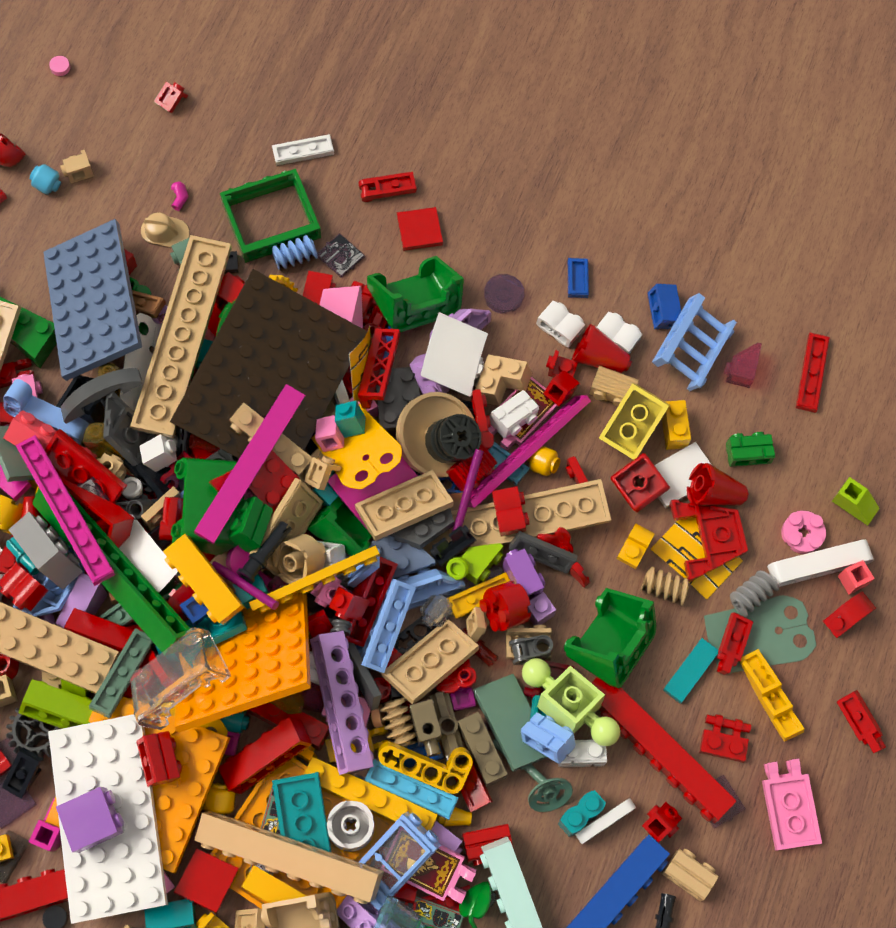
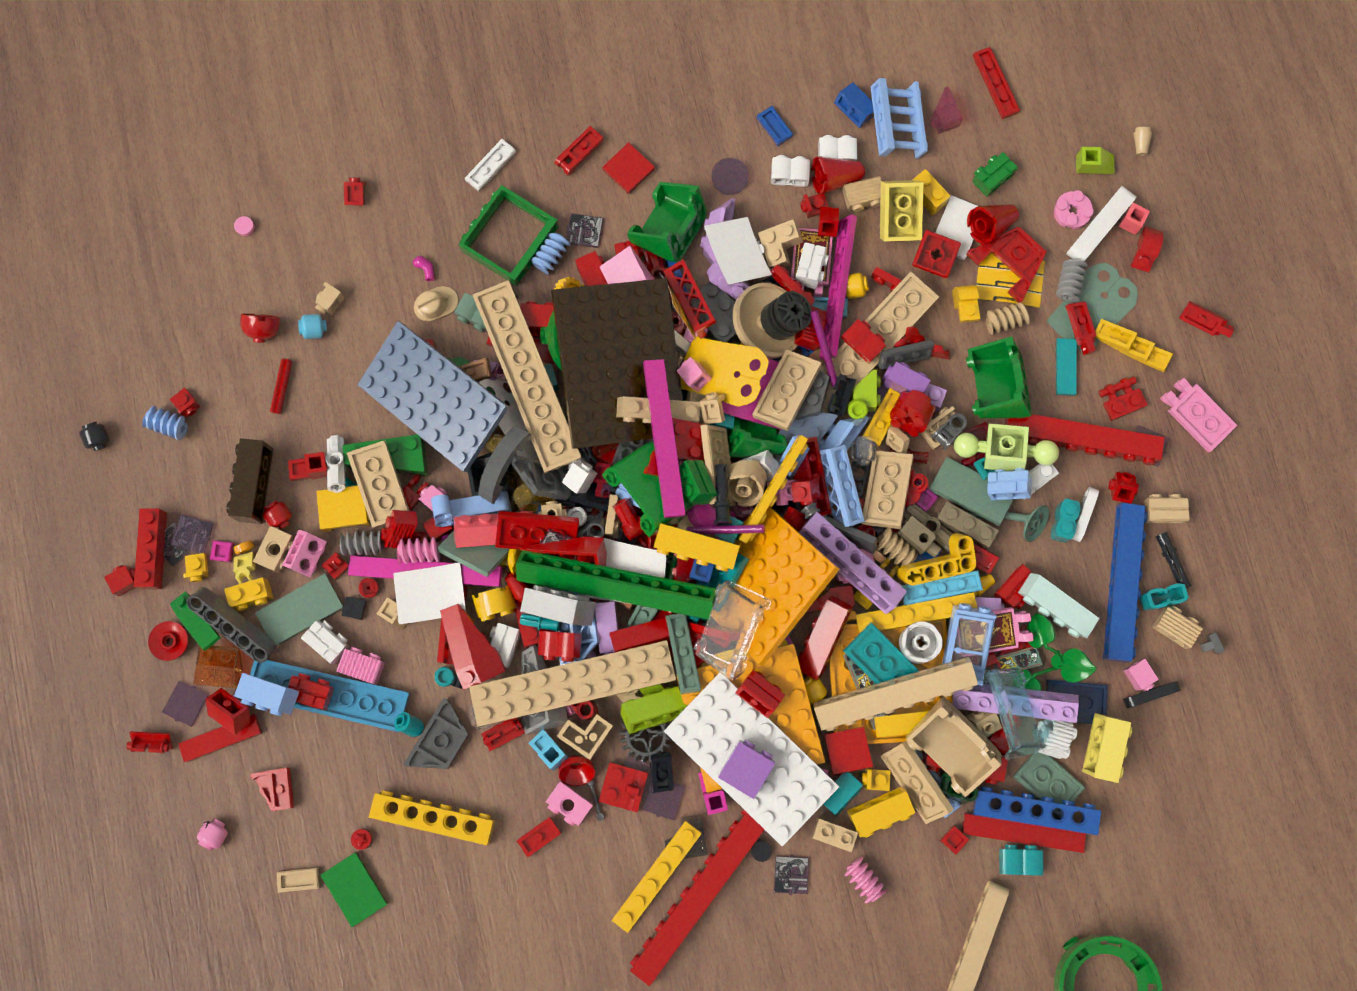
camera: 30 degrees left, 10 degrees up
dark pink tile [15,435,115,586] -> none
teal brick [335,401,366,438] -> none

